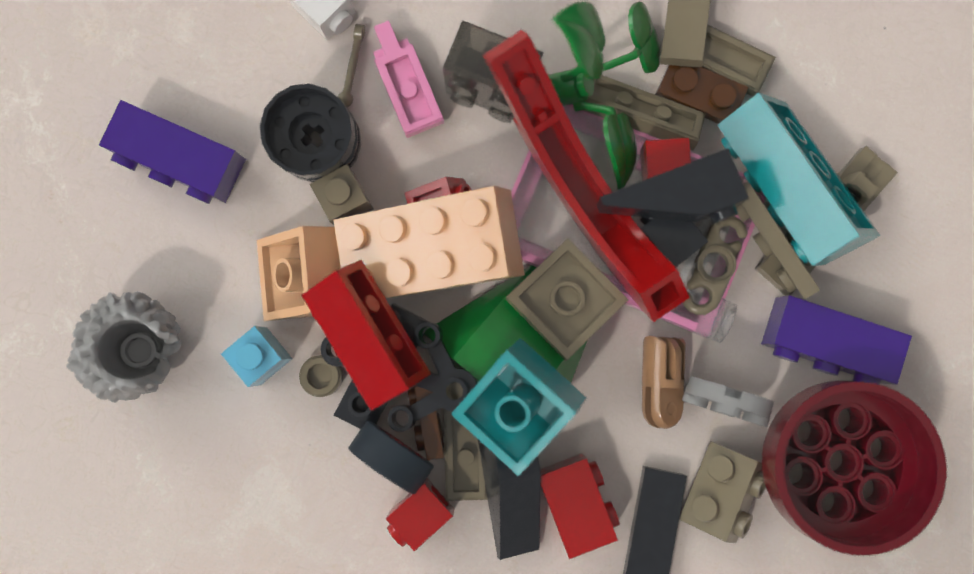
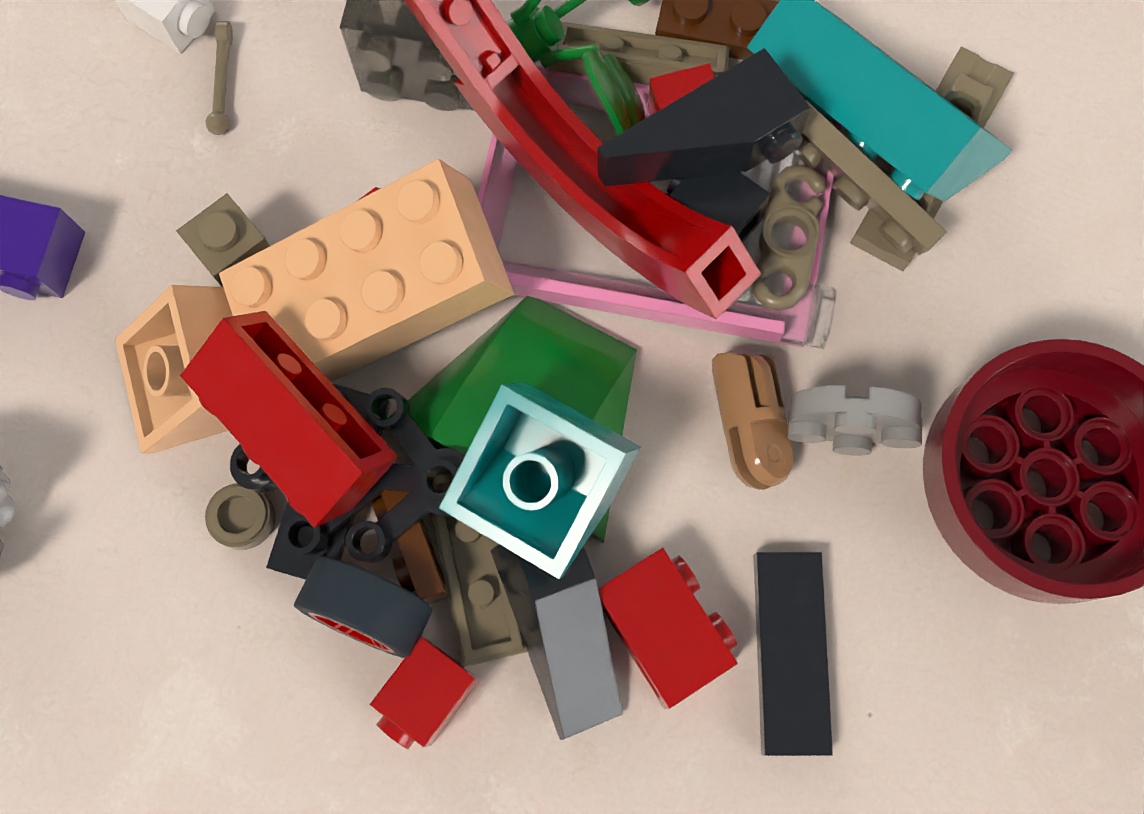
camera: 10 degrees left, 10 degrees down
medium azure brick [221,326,293,387] -> none
black wheel [260,83,361,182] -> none
bright pink hinge [373,20,444,138] -> none
dark tan plate [506,238,629,361] -> none
dark tan bracket [679,441,766,543] -> none
dark purple brick [761,295,912,385] -> none

